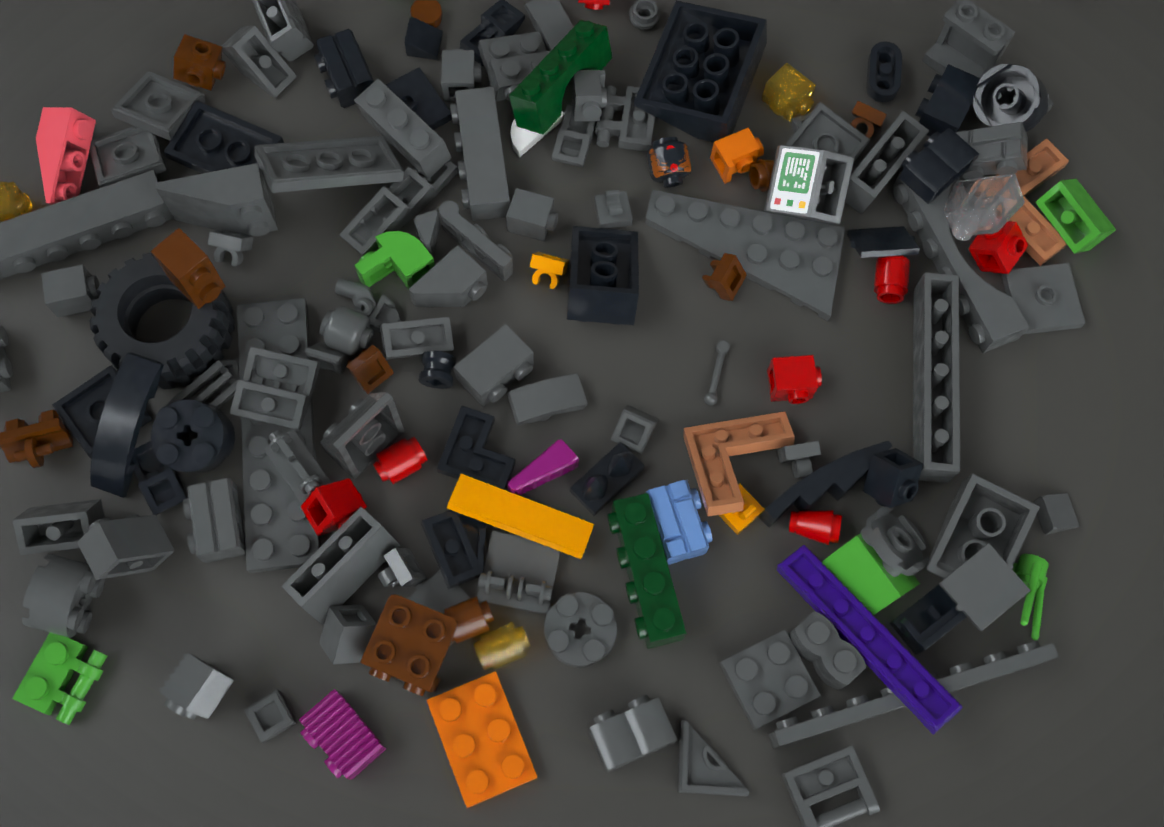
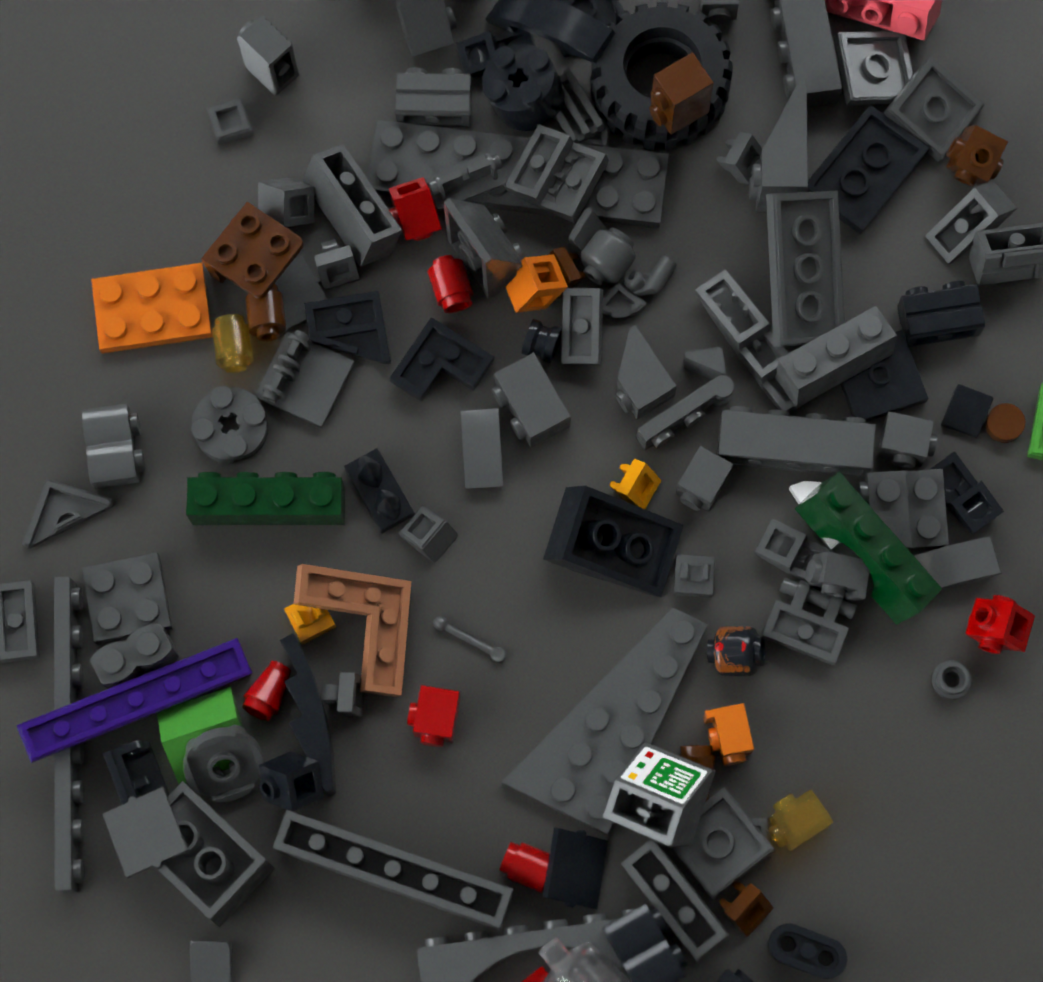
camera: 110 degrees right, 5 degrees up
magenta brick [299,689,386,780] -> none
bright green brick [354,231,435,289] -> none
light orange tile [447,474,594,559] -> none
magenta slope [508,439,579,496] -> none
black slope [634,0,767,142] -> none
medium blue brick [646,480,713,565] -> none
reddish brown tile [702,253,747,301] -> none
bright green plant [1012,554,1049,640] -> none
none -> orange brick [505,254,568,313]

